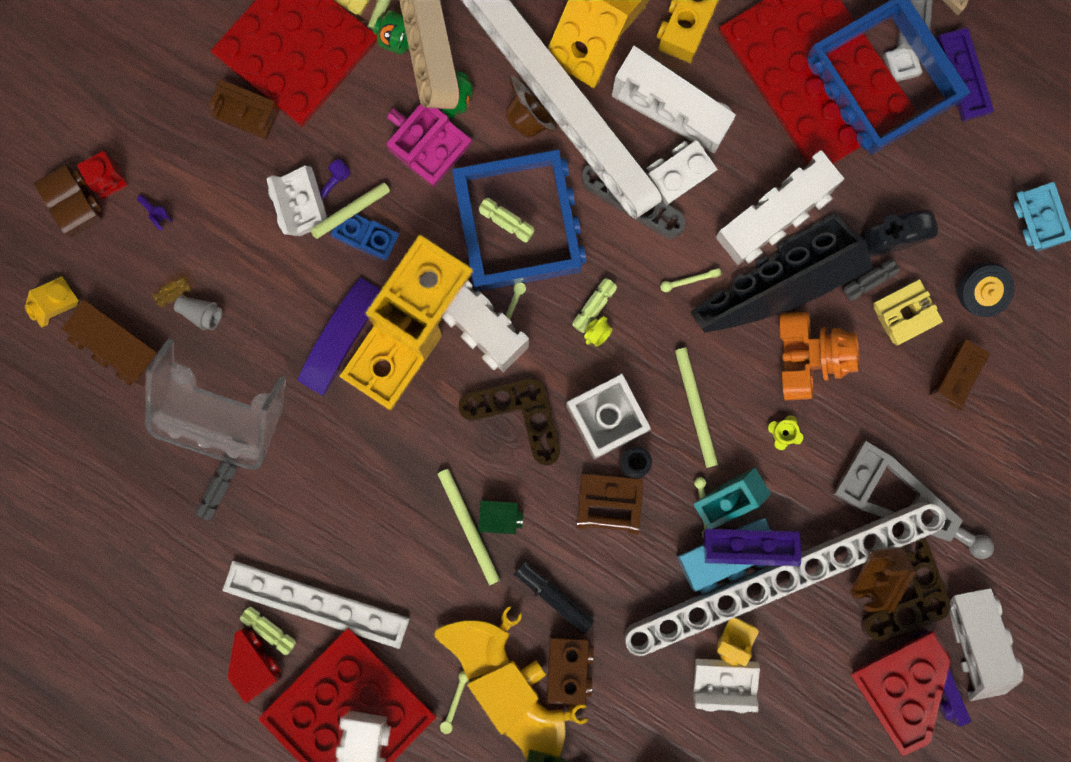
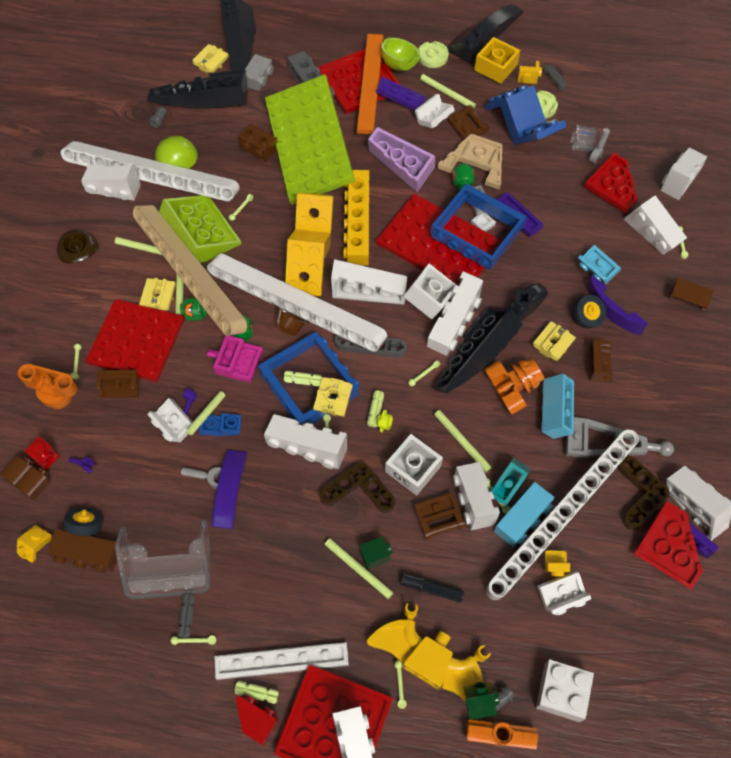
camera: 20 degrees left, 20 degrees down
clear yellow piece [152,276,191,308] -> none
light grey cone [174,295,222,330] -> none
yellow bracket [339,235,473,411] -> none
reddish brown brick [547,636,594,705] -> none
black brick [619,446,652,479] -> none
white bracket [647,140,718,205] -> none
dark purple plate [703,529,802,566] -> none
neon yellow plate [768,415,803,450] -> none
dark grey axle [843,259,900,301] -> none
reddish brown hinge [850,547,916,612] -> none
none -> orange beam [18,364,78,409]
none -> black wheel [64,508,103,536]
none -> yellowish green hinge [70,344,82,380]
none -> yellowish green hinge [170,636,217,645]
none -> light grey piece [181,467,222,489]
none -> light yellow piece [314,378,353,417]
none -> white brick [403,264,456,319]
none -> white wedge [453,462,500,530]
none -> medium azure brick [541,374,574,439]
none -> dark purple slope [587,275,648,335]

